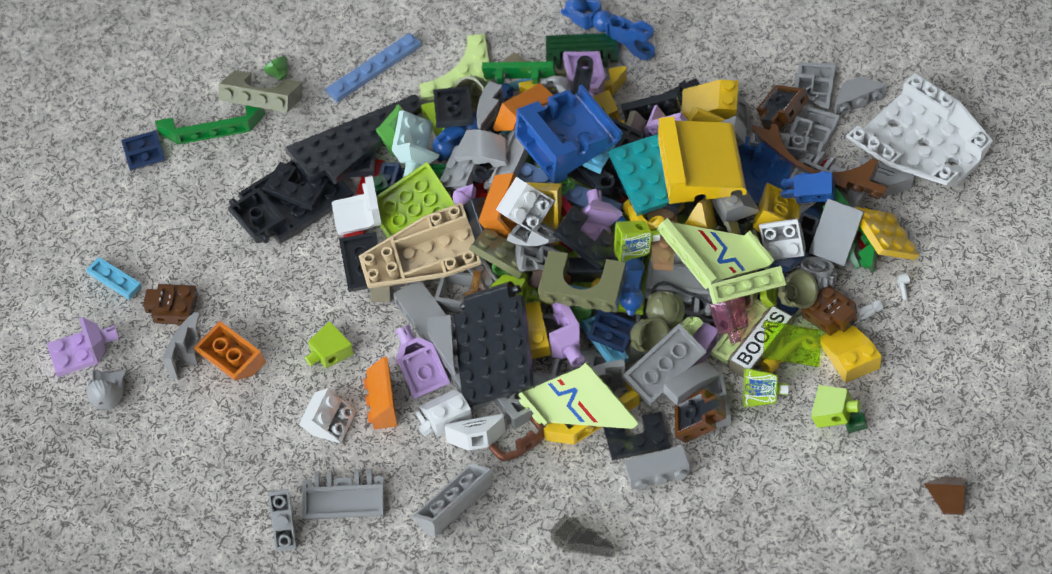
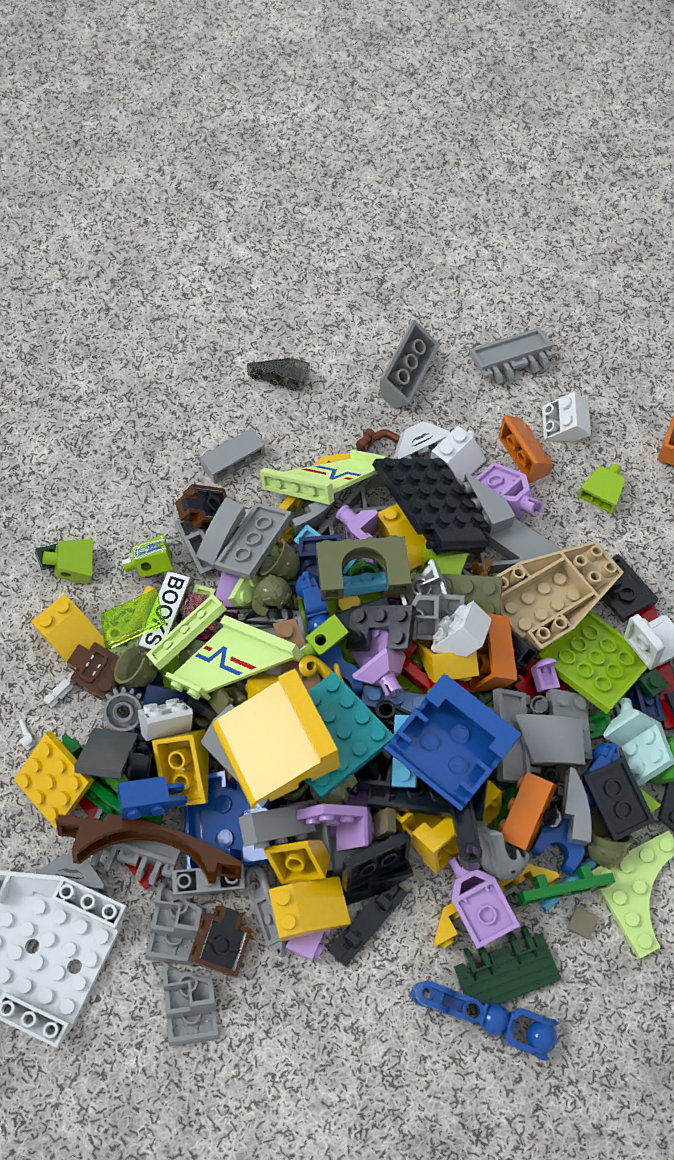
camera: 155 degrees right, 10 degrees up
light grey slope [268,489,296,551] -> none
black plate [603,412,670,461] -> none
light grey slope [834,77,886,115] -> none

